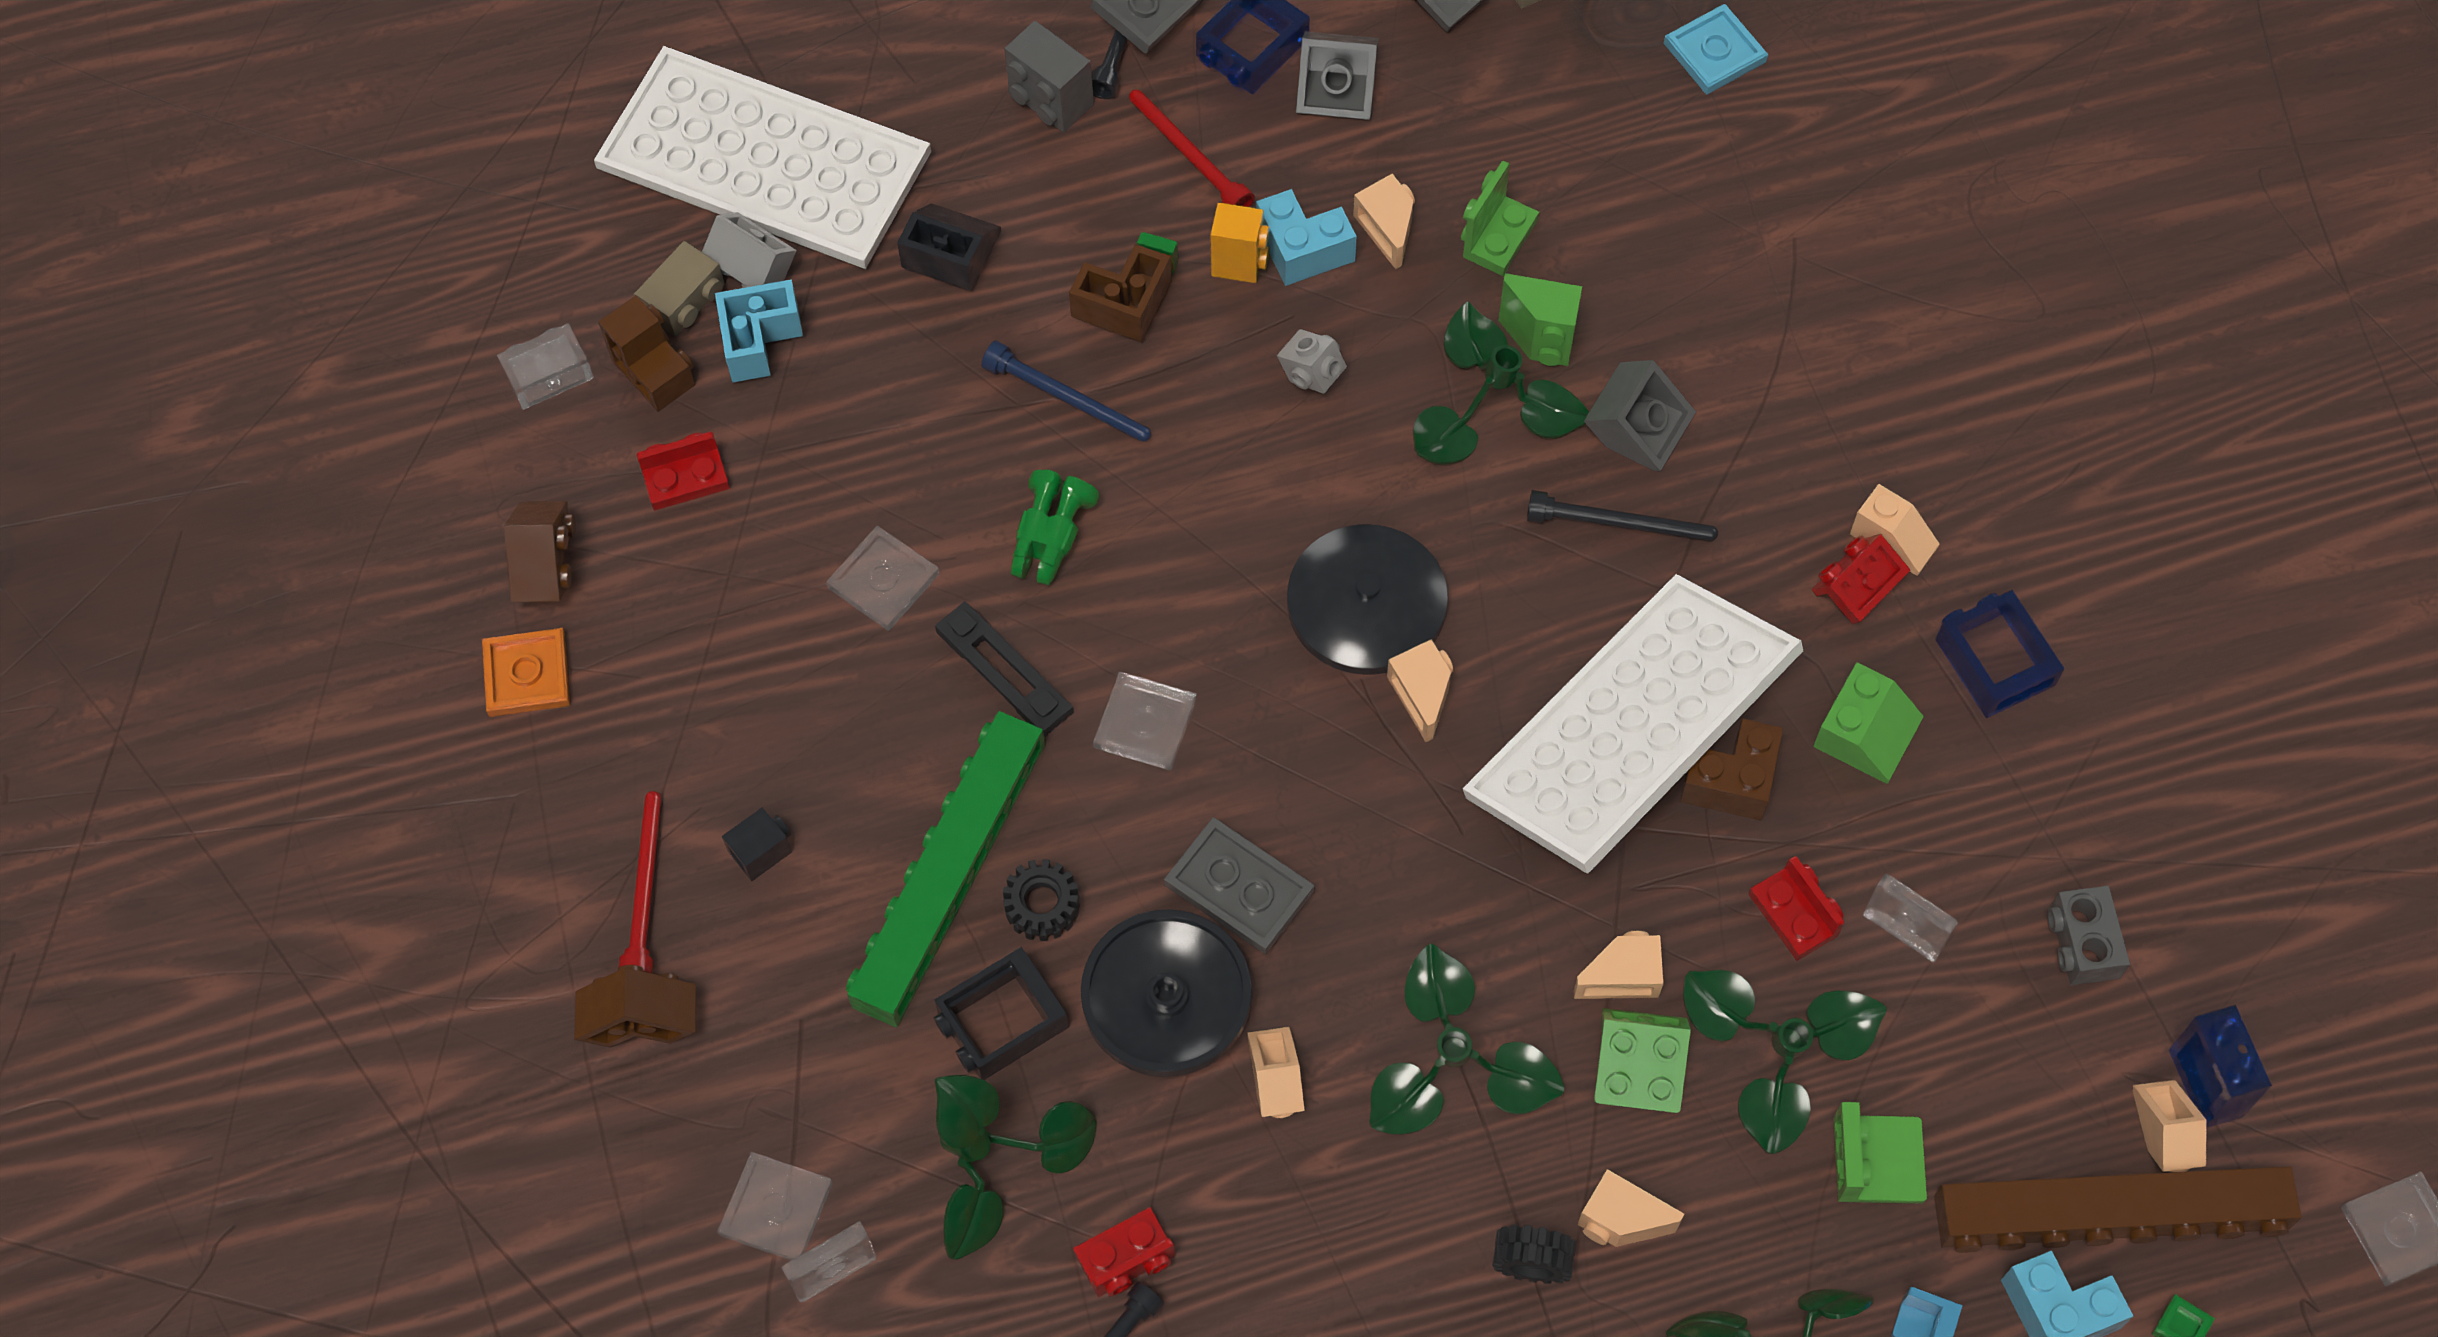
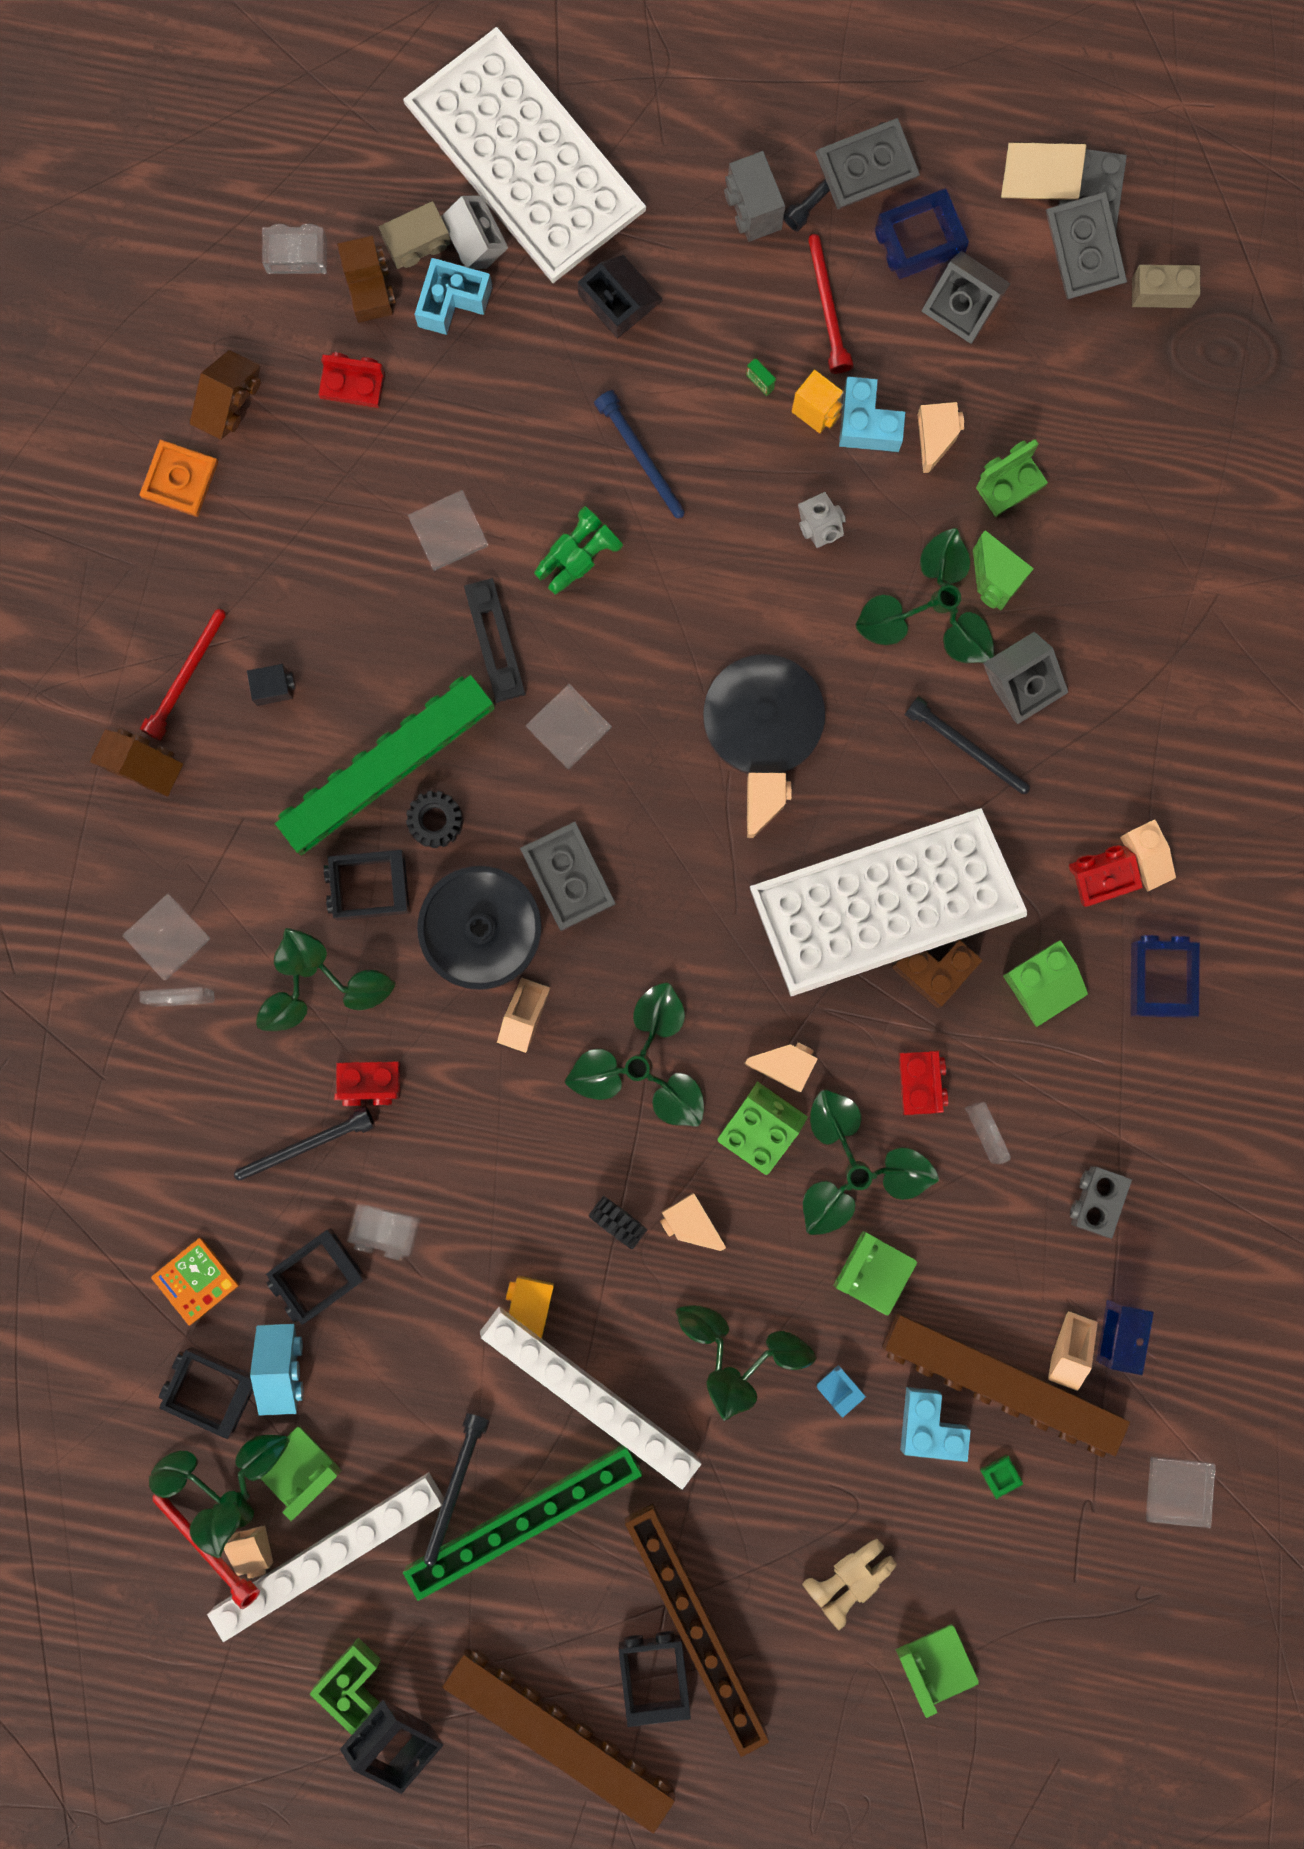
camera: 25 degrees right, 20 degrees up
reddish brown brick [1069,244,1172,342] -> none
medium azure tile [1663,4,1768,95] -> none

